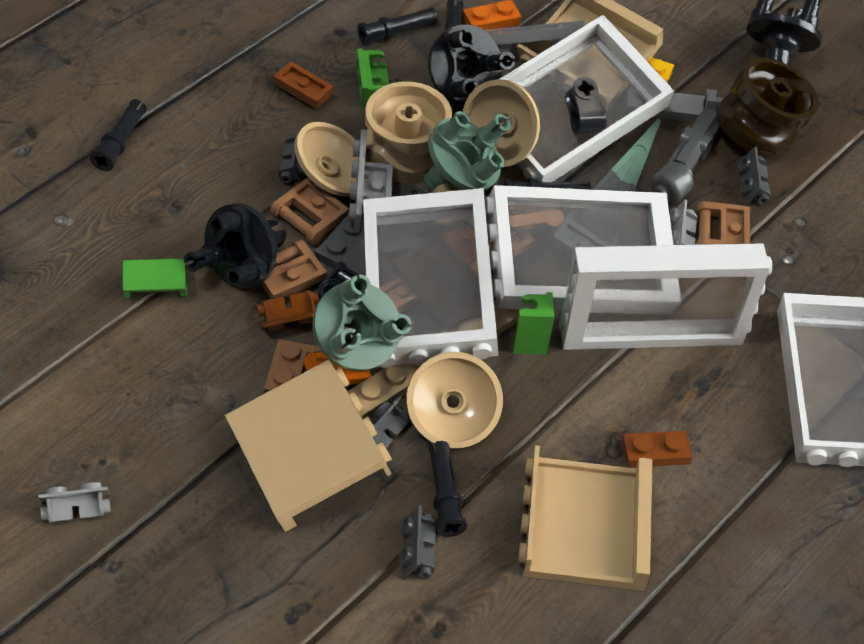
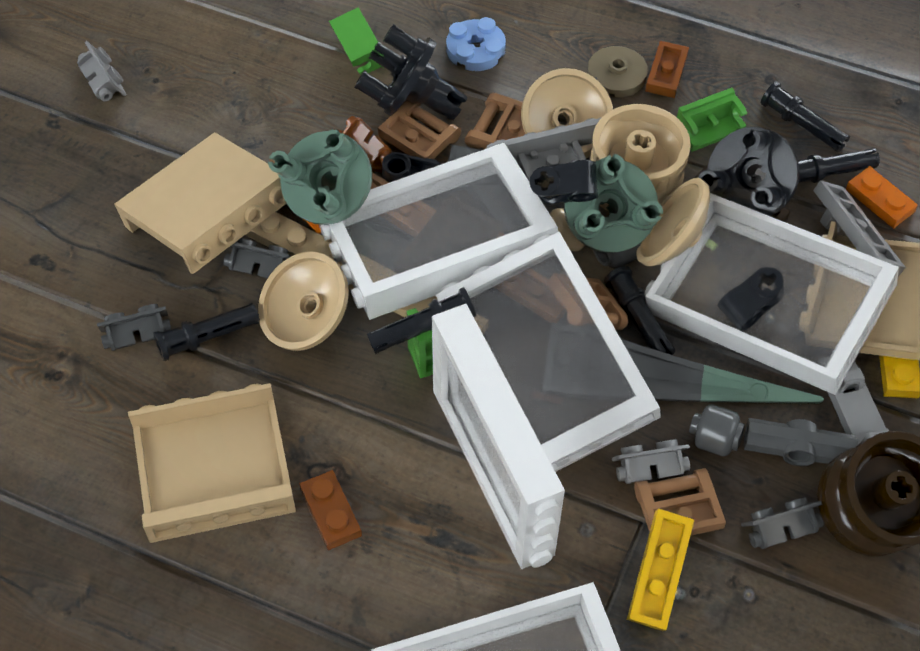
camera: 75 degrees right, 5 degrees up
none -> black pin [366,287,476,355]
none -> light blue plate [446,17,506,71]
none -> black piece [529,160,598,205]
none -> dark tan plate [587,46,648,98]
none -> yellow plate [627,508,694,631]

